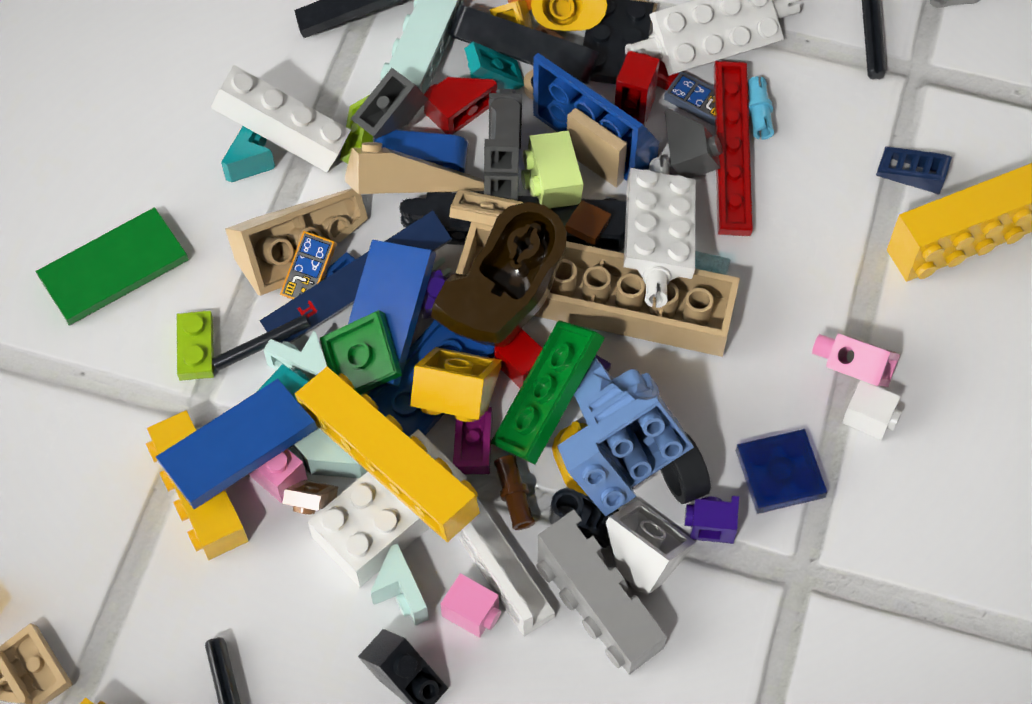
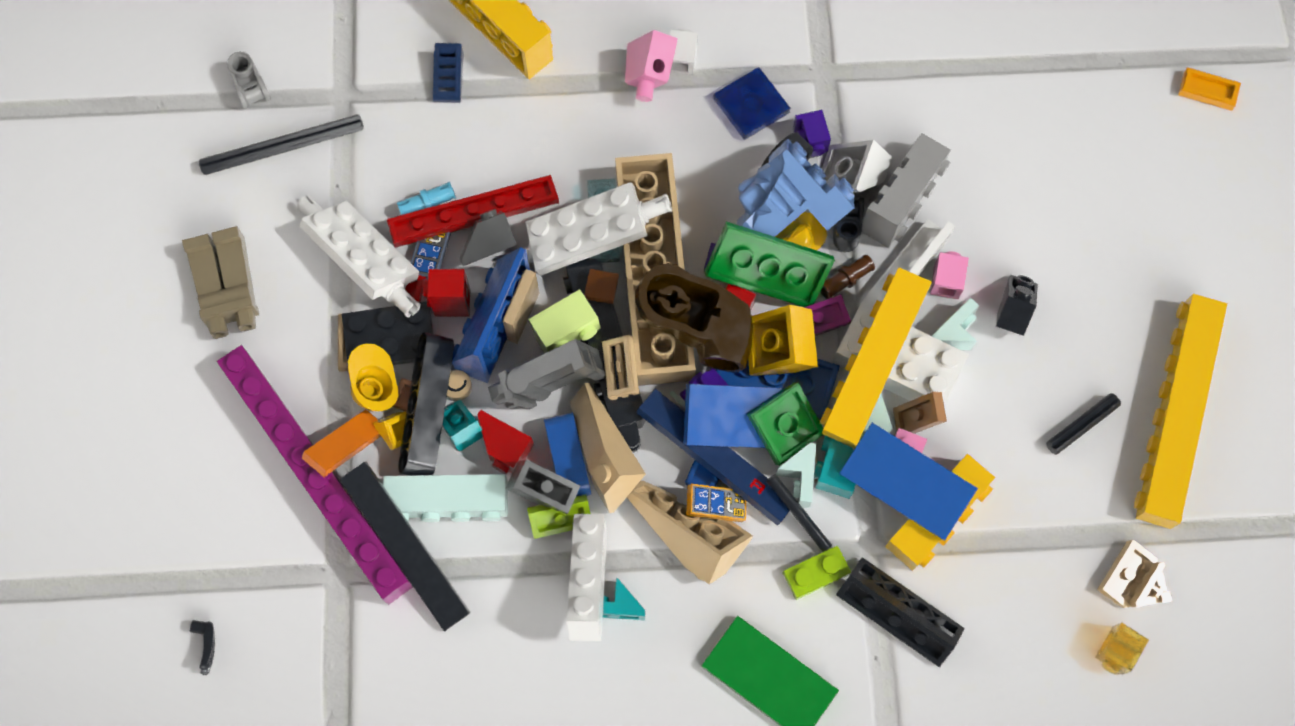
camera: 110 degrees left, 10 degrees up
none -> black fence [836,557,965,668]

